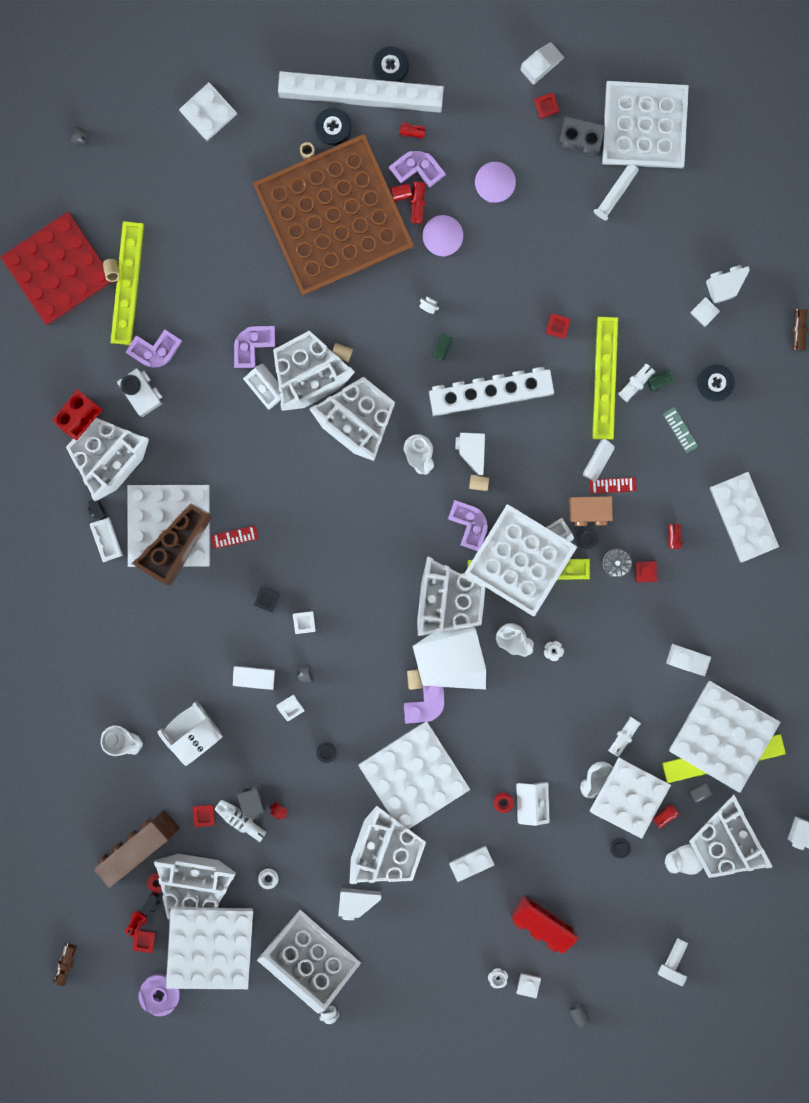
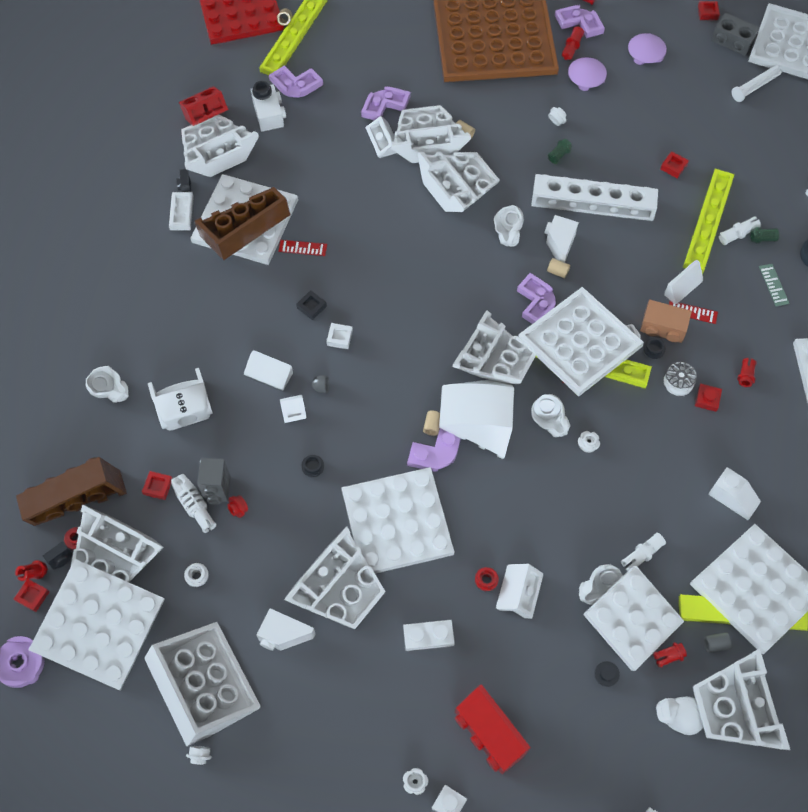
camera: 15 degrees right, 25 degrees down
red hinge [391,183,412,202] -> none

